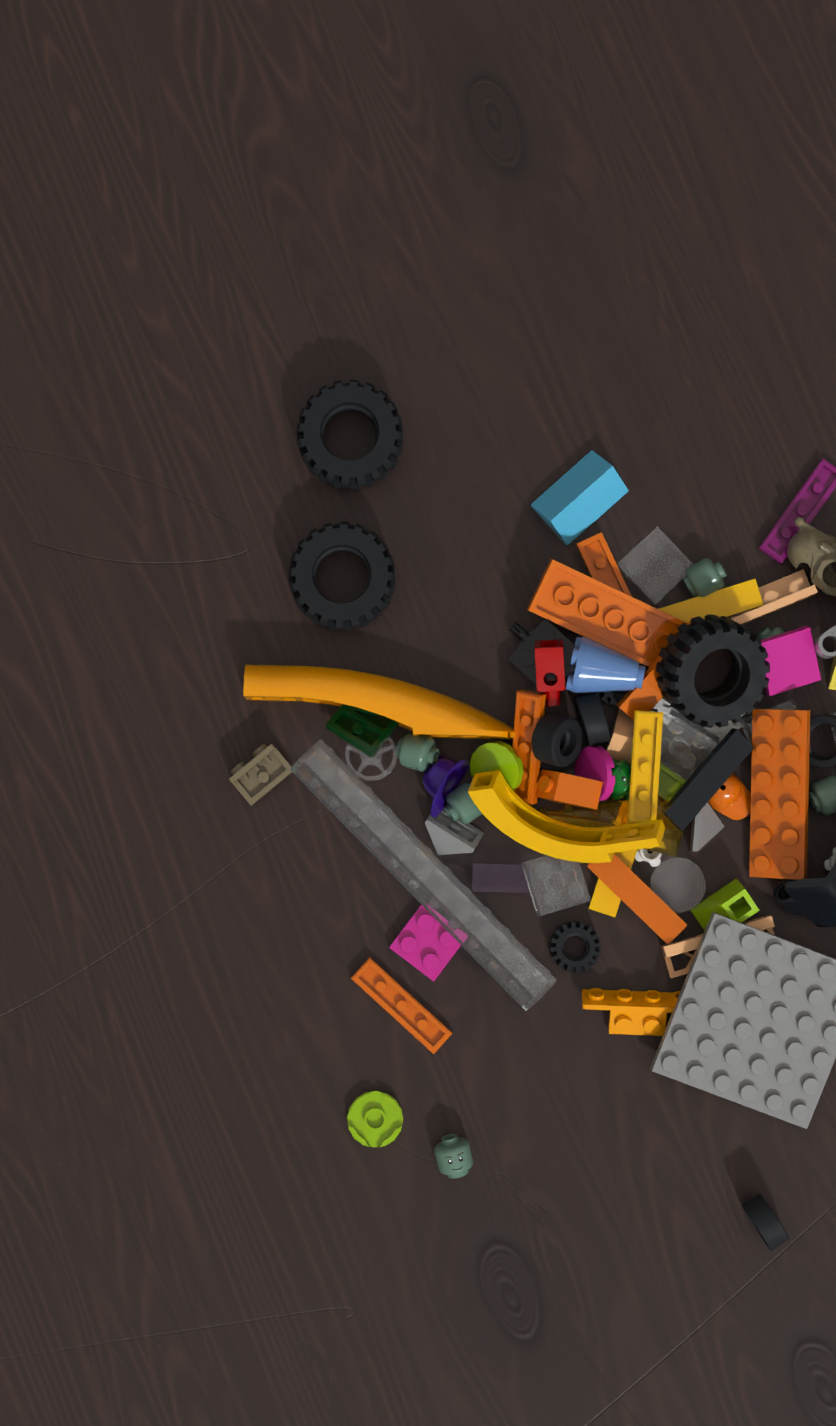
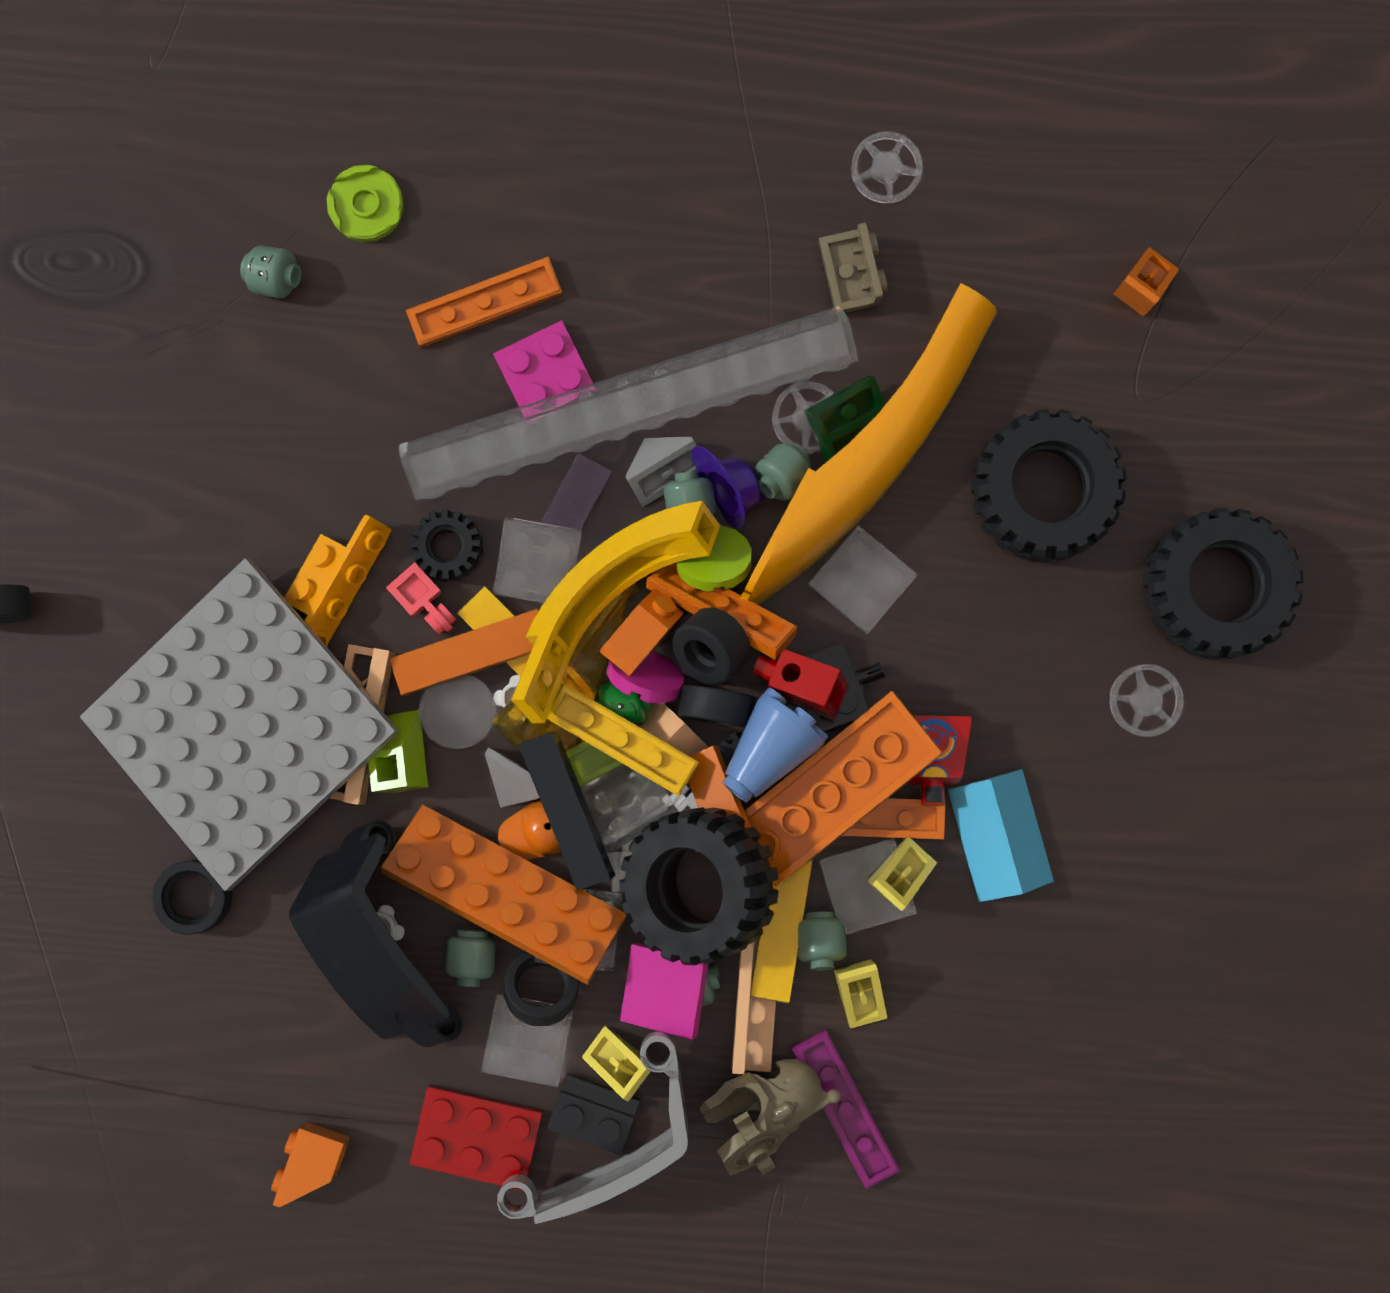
camera: 120 degrees right, 0 degrees up
none -> coral plate [386,562,456,635]
none -> clear plate [808,525,918,635]
none -> light yellow slope [834,959,887,1029]
none -> clear wheel [851,131,923,203]
none -> light yellow slope [867,836,937,911]
none -> red torso [906,715,971,807]
none -> clear wheel [1110,664,1184,737]
none -> orange slope [1113,247,1179,317]

